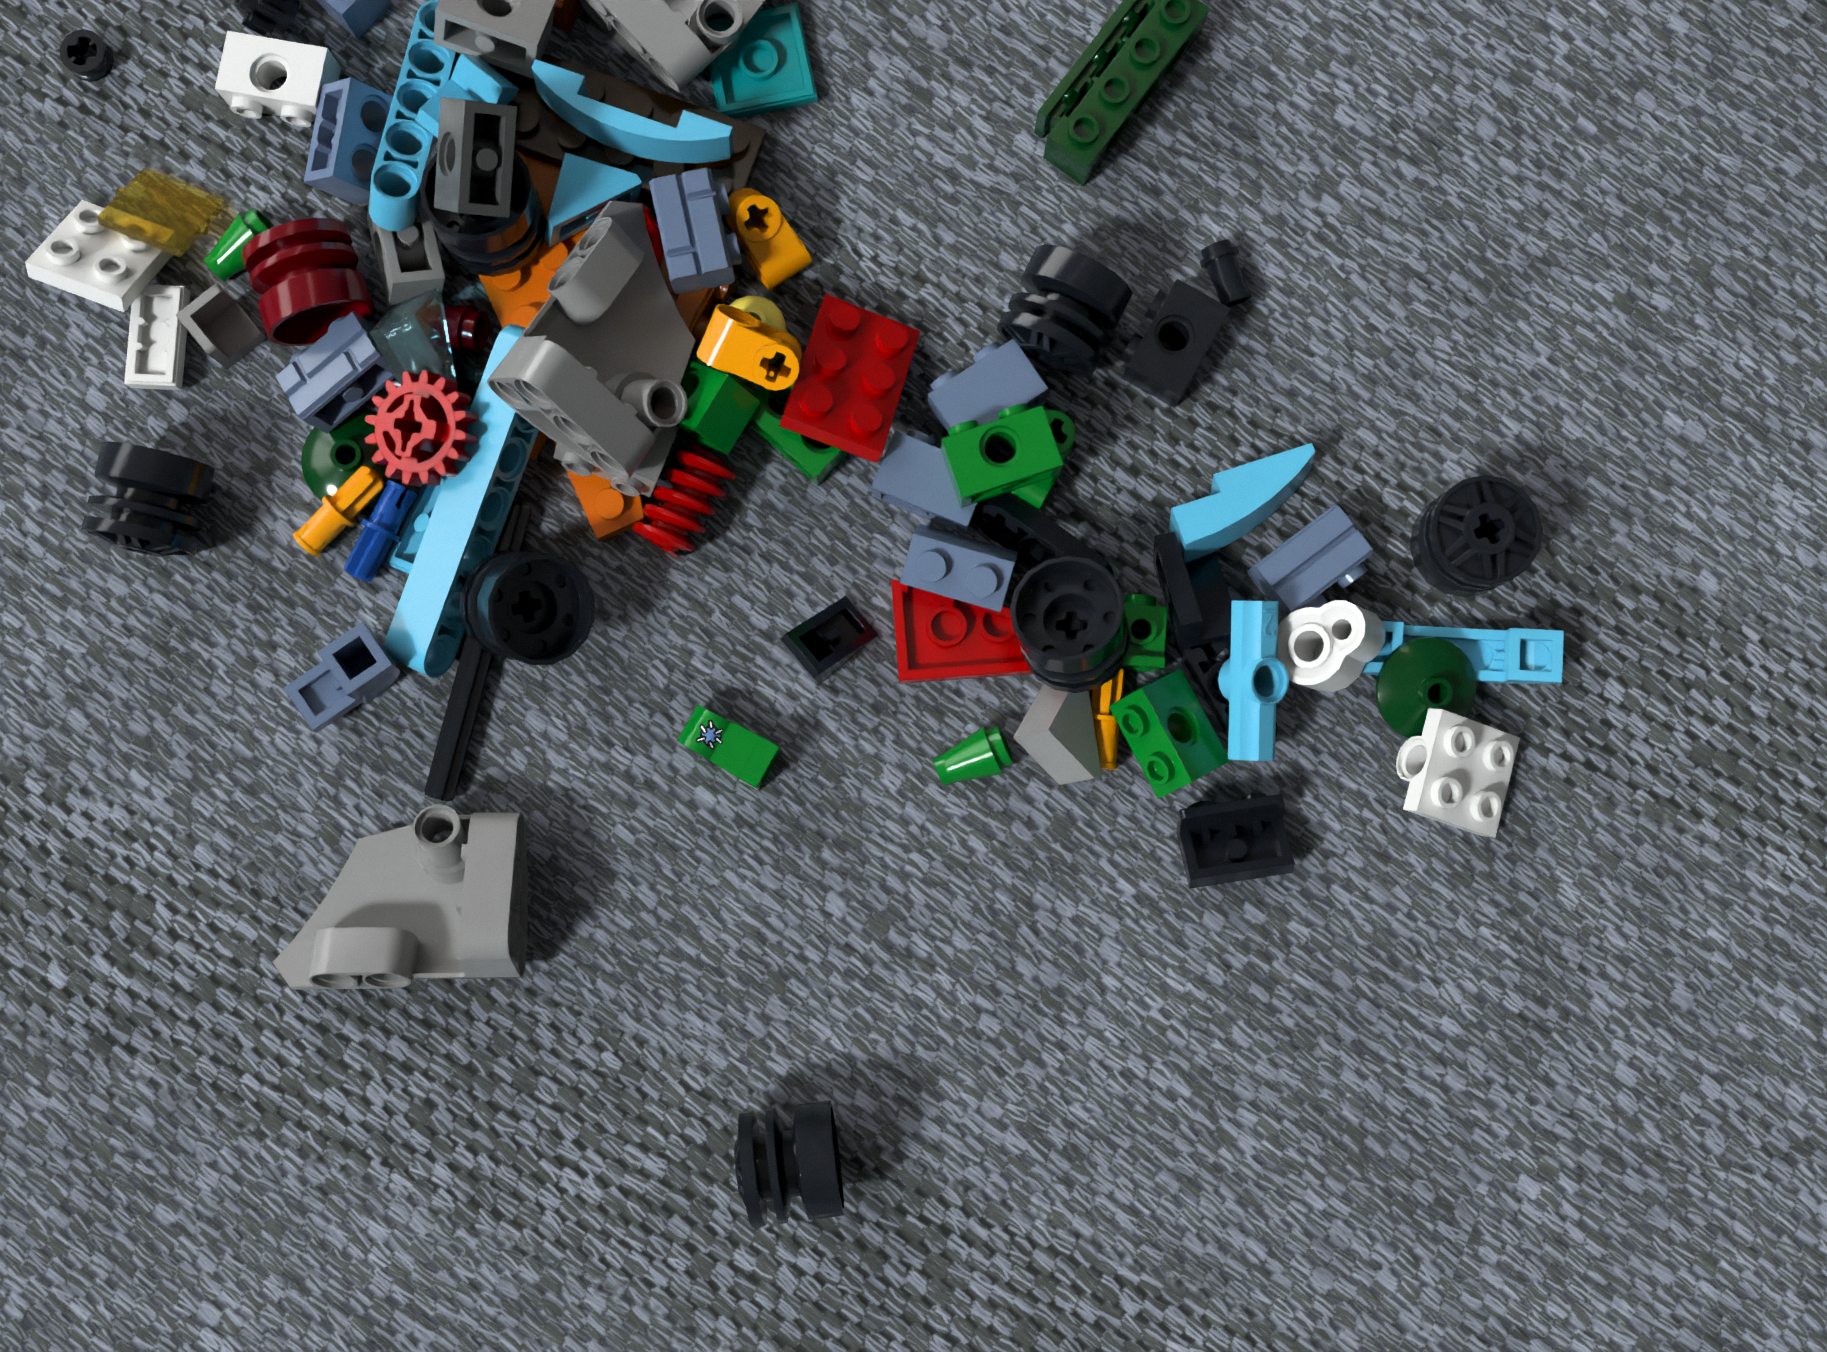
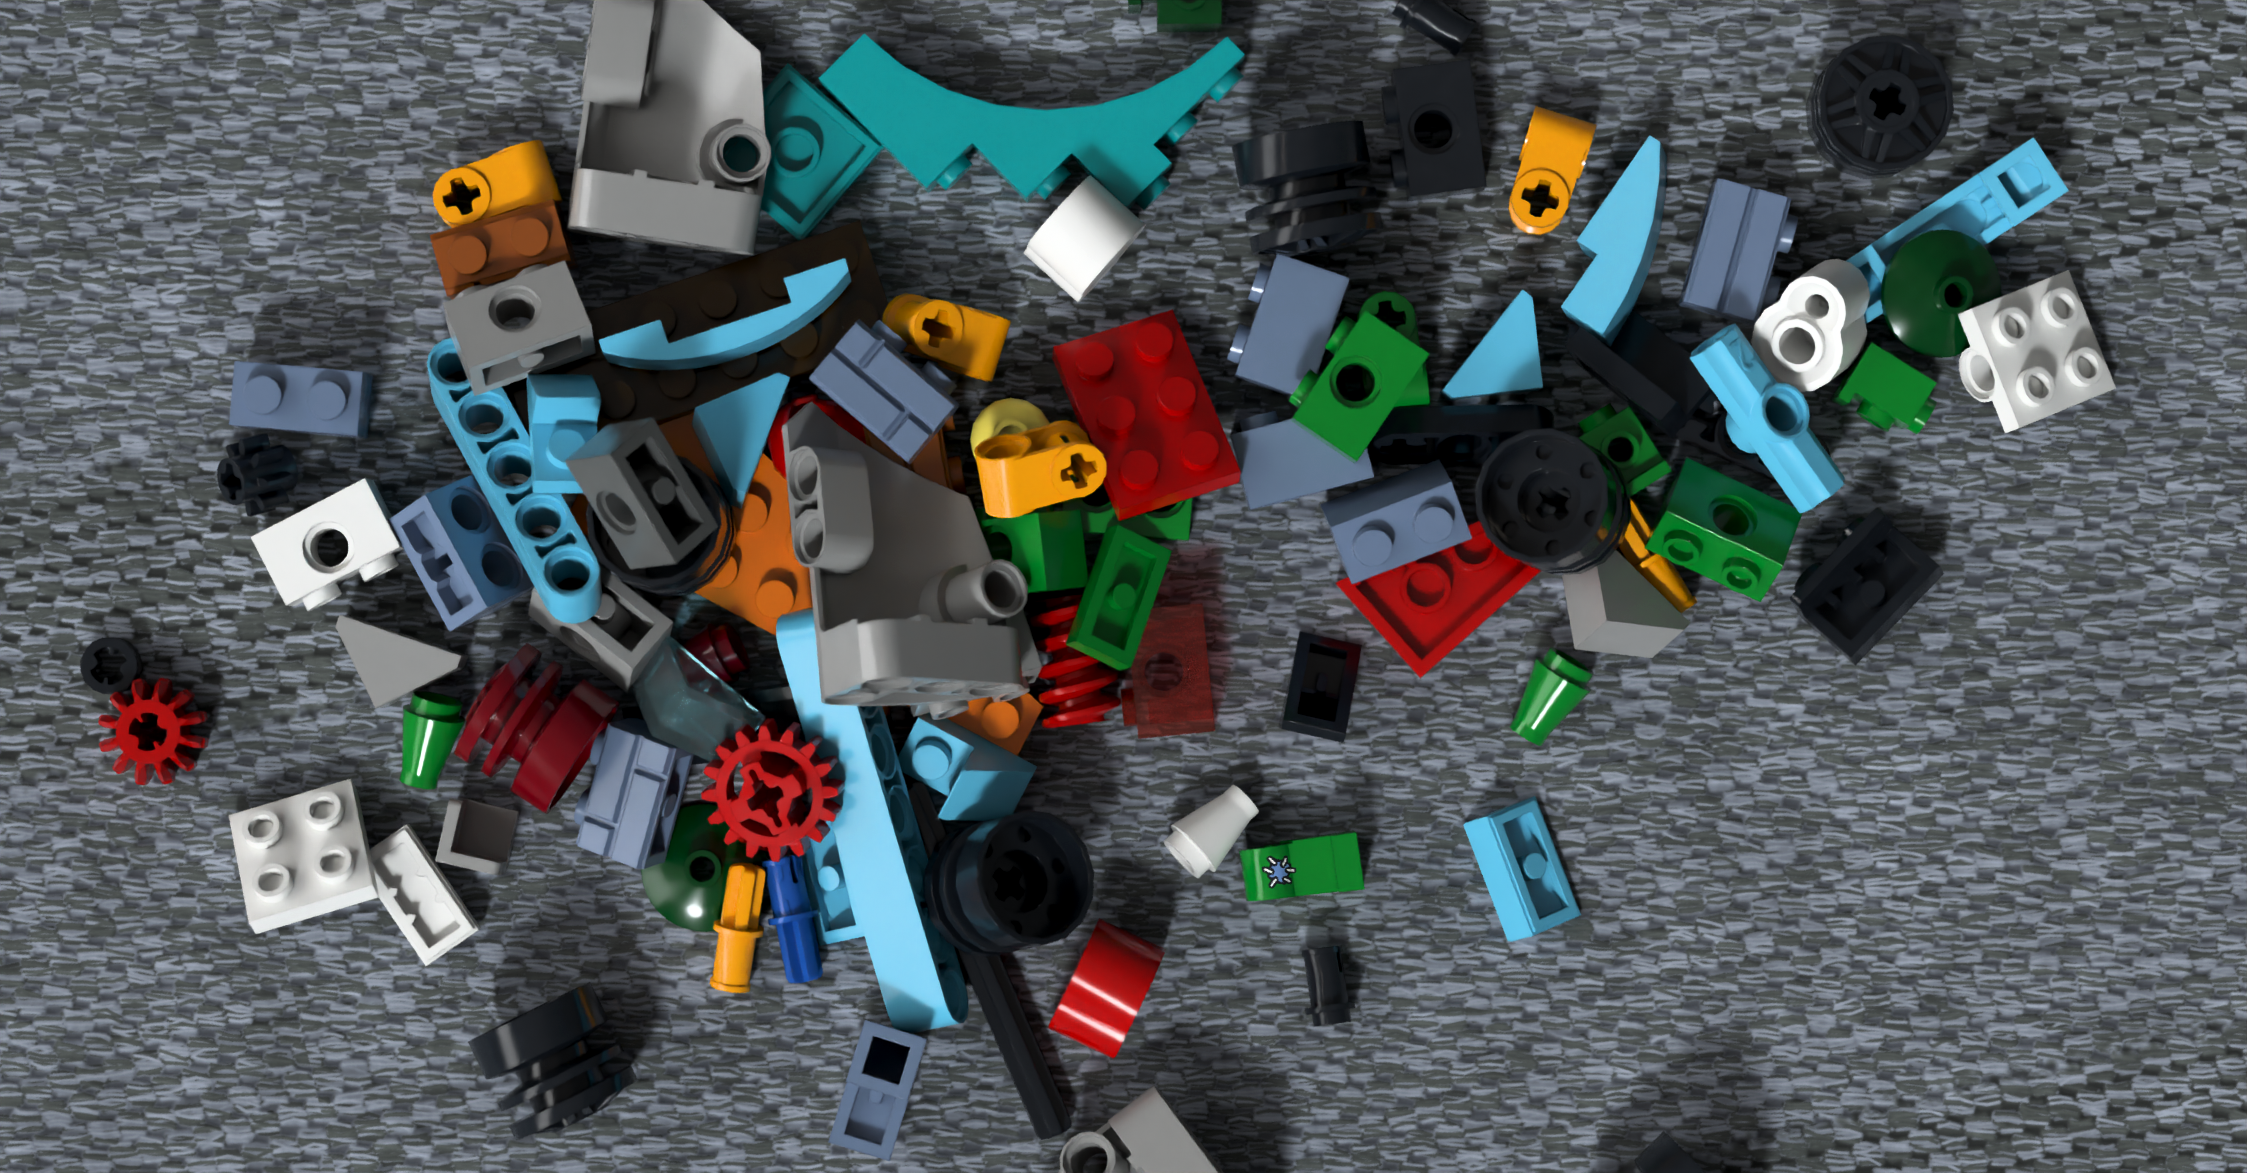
camera: 35 degrees left, 5 degrees up
clear yellow piece [97,167,225,257] -> none
none -> red gear [98,678,209,785]
none -> light grey slope [335,615,468,708]
none -> teal arch [818,34,1245,210]
none -> medium azure slope [898,712,1037,821]
none -> white piece [1024,175,1146,302]
none -> red piece [1047,918,1166,1059]
none -> green plate [1066,524,1172,671]
none -> clear red brick [1120,603,1215,739]
none -> white cone [1164,785,1259,878]
none -> black pin [1301,945,1356,1027]
none -> medium azure slope [1439,289,1543,401]
none -> medium azure slope [1463,796,1581,942]
none -> light orange piece [1508,106,1597,235]
none -> green brick [1830,342,1937,435]

